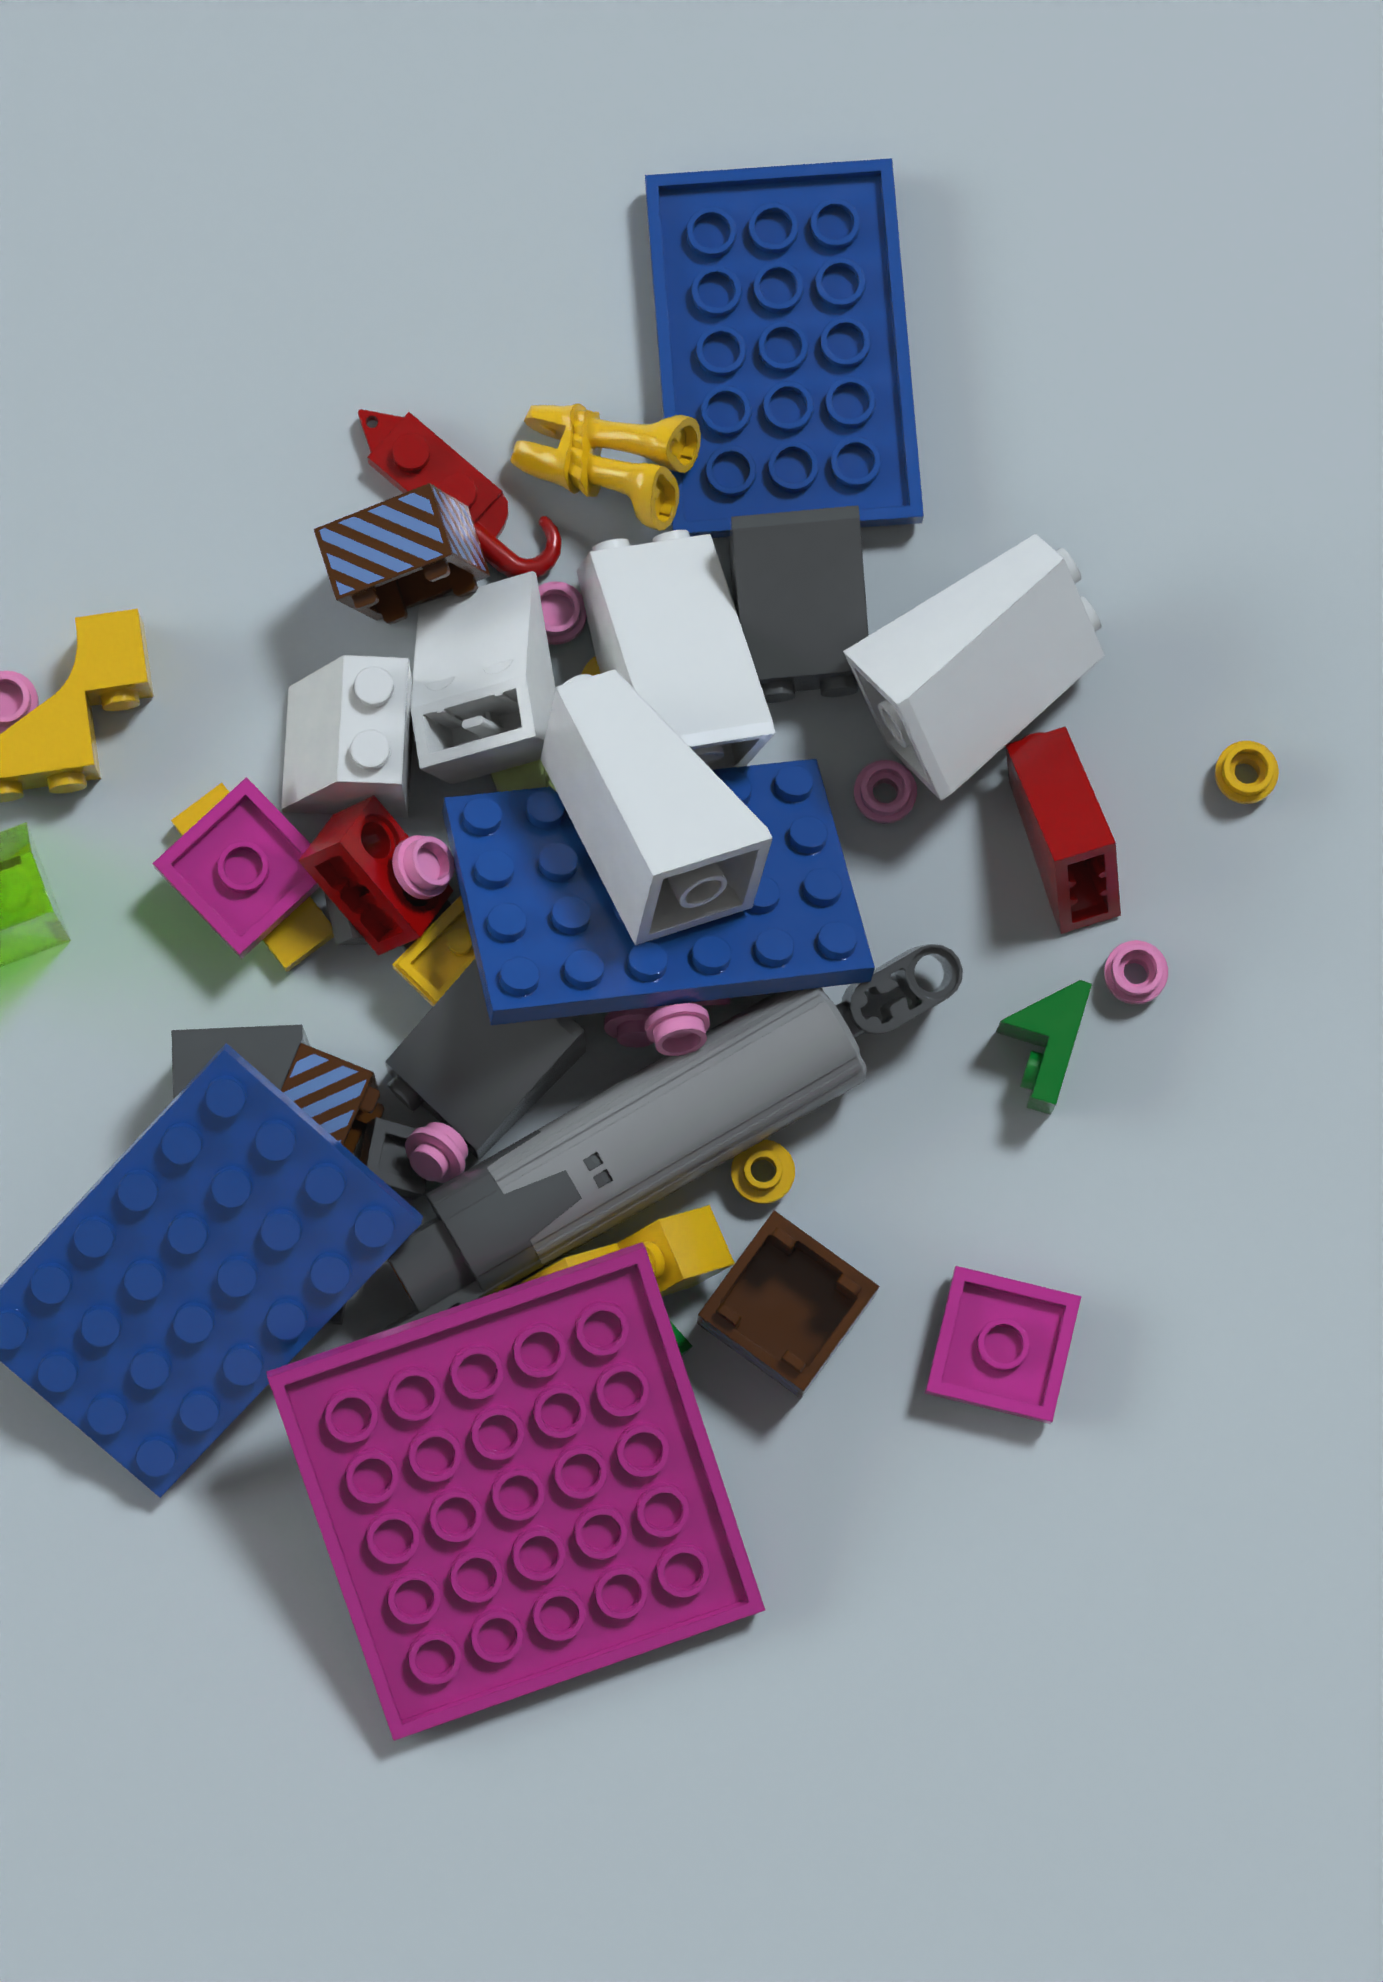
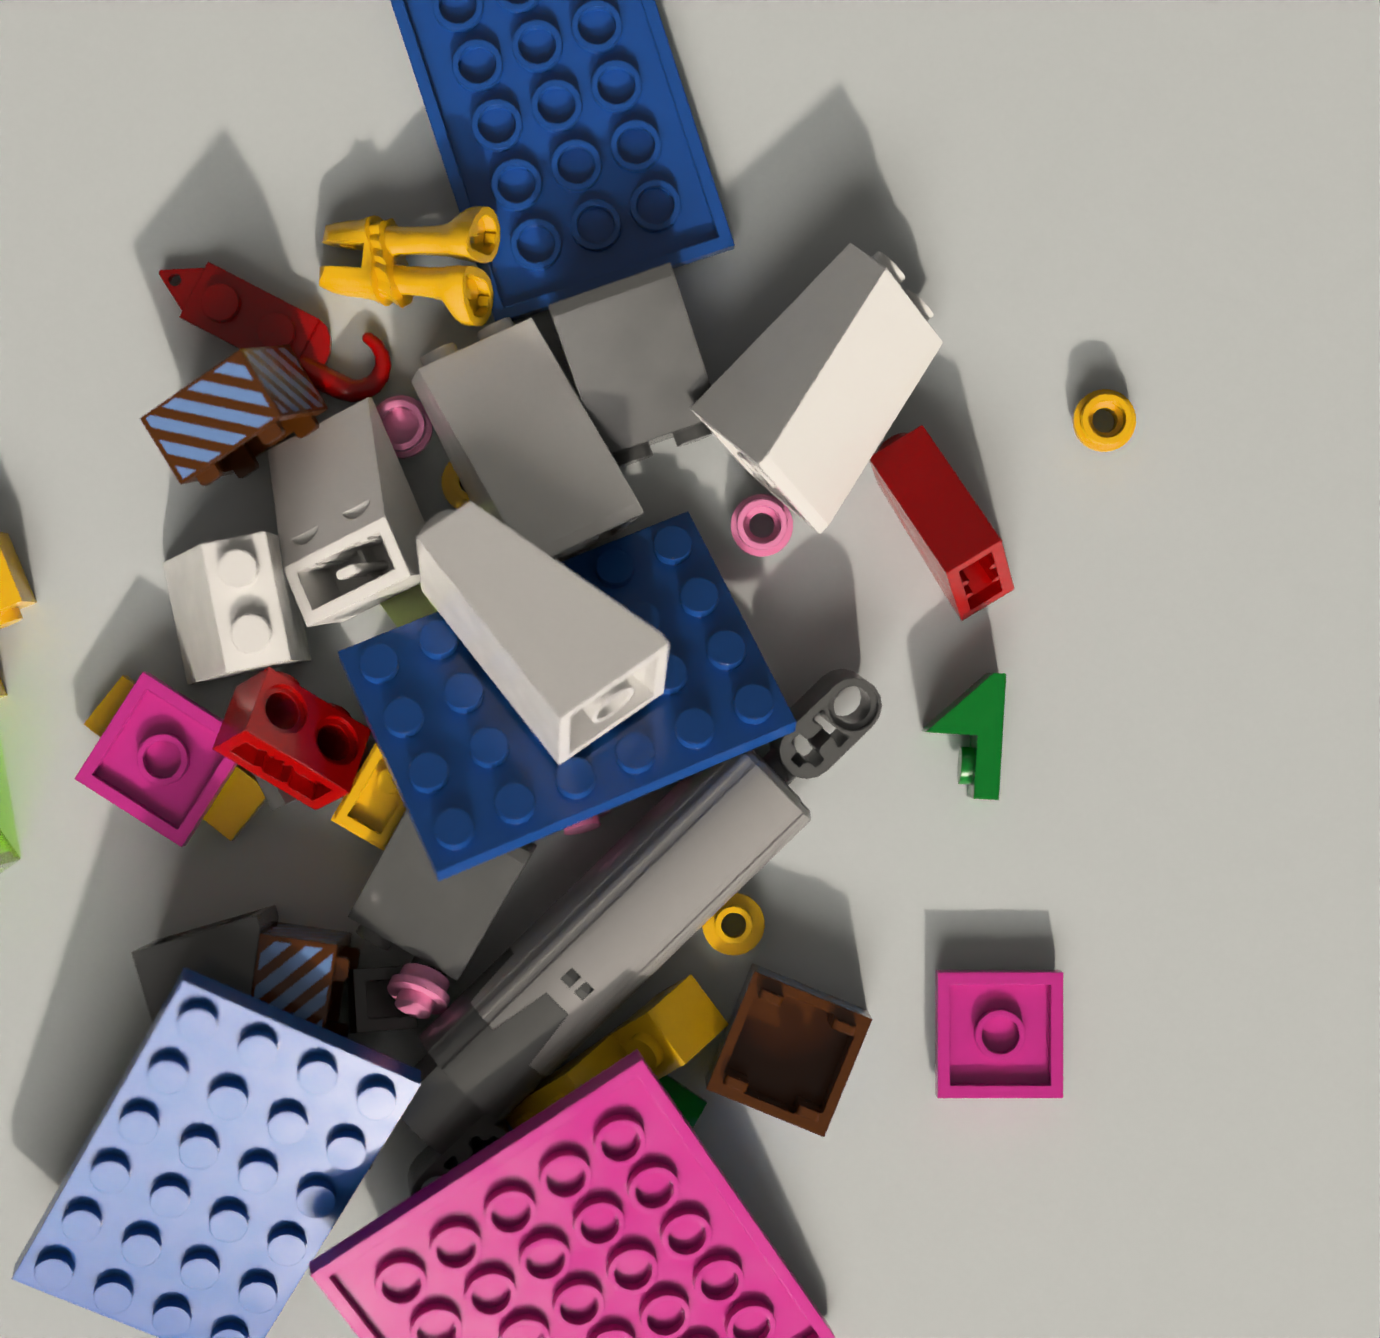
camera: 10 degrees left, 10 degrees up
bright pink plate [392,835,455,899] -> none
bright pink plate [645,1002,710,1056] -> none
bright pink plate [1104,940,1168,1005] -> none

